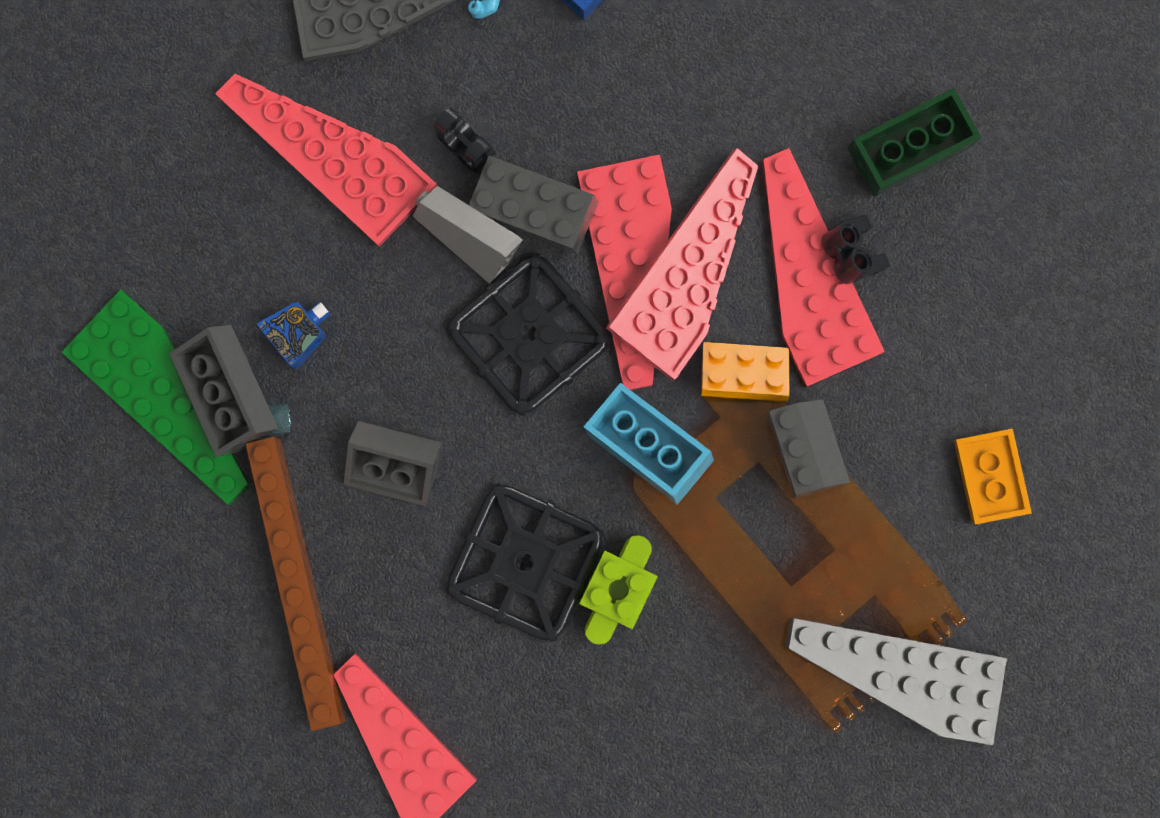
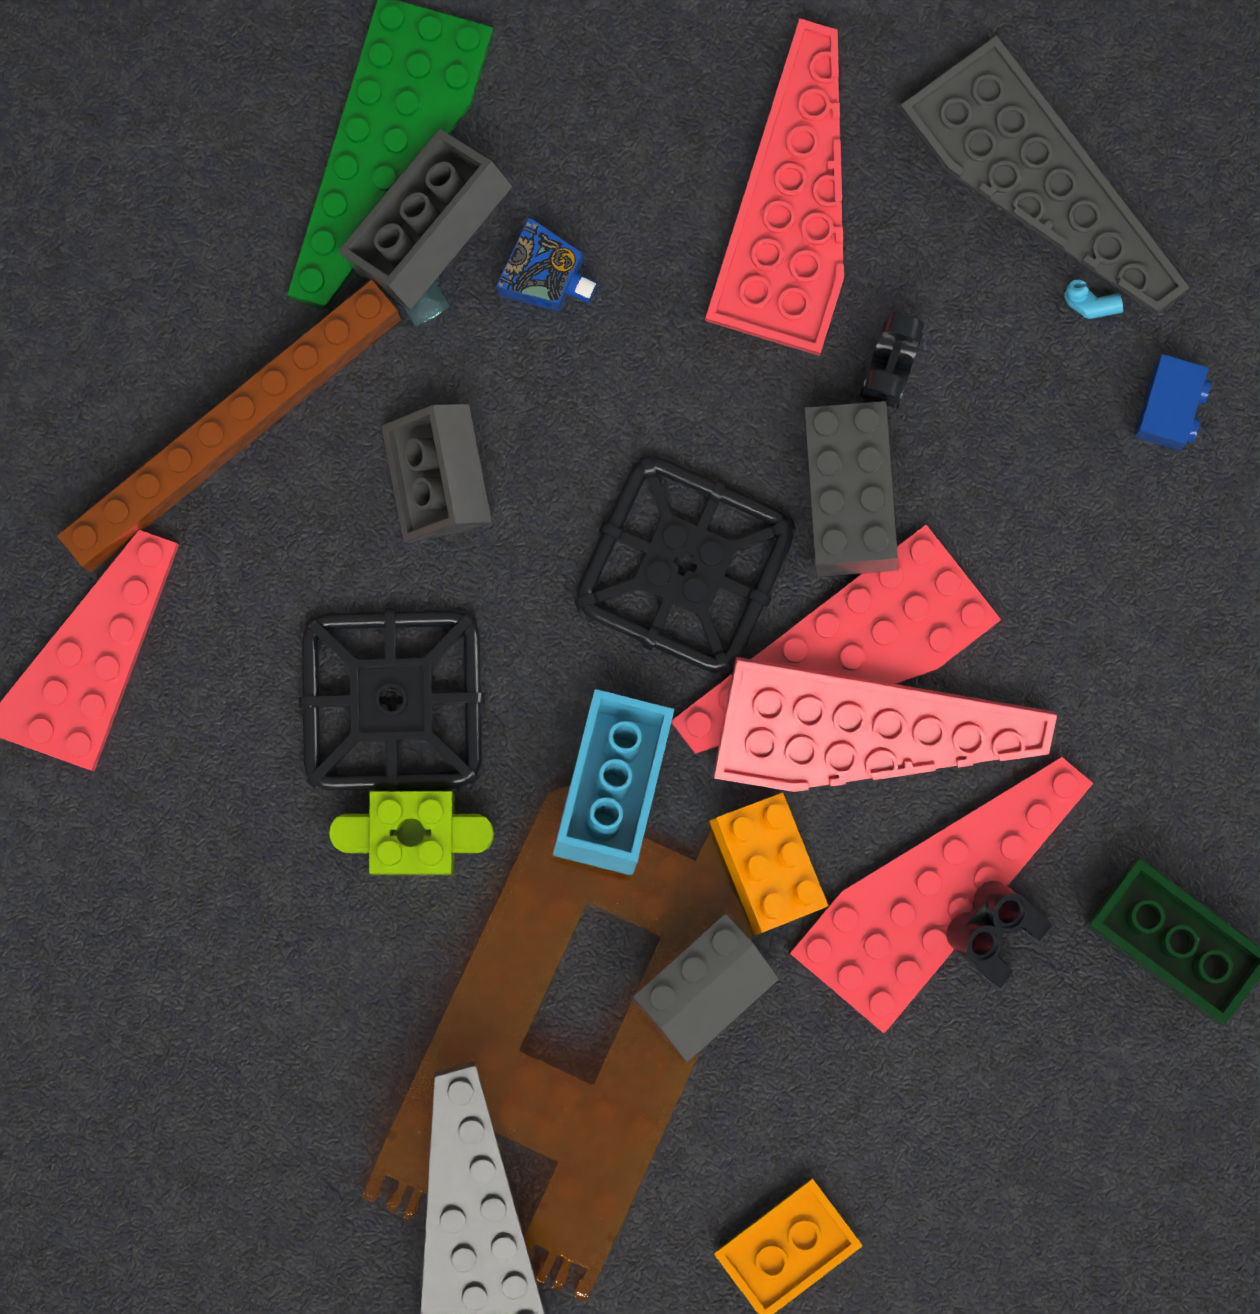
camera: 70 degrees right, 0 degrees up
light grey slope [413,186,523,283] -> none

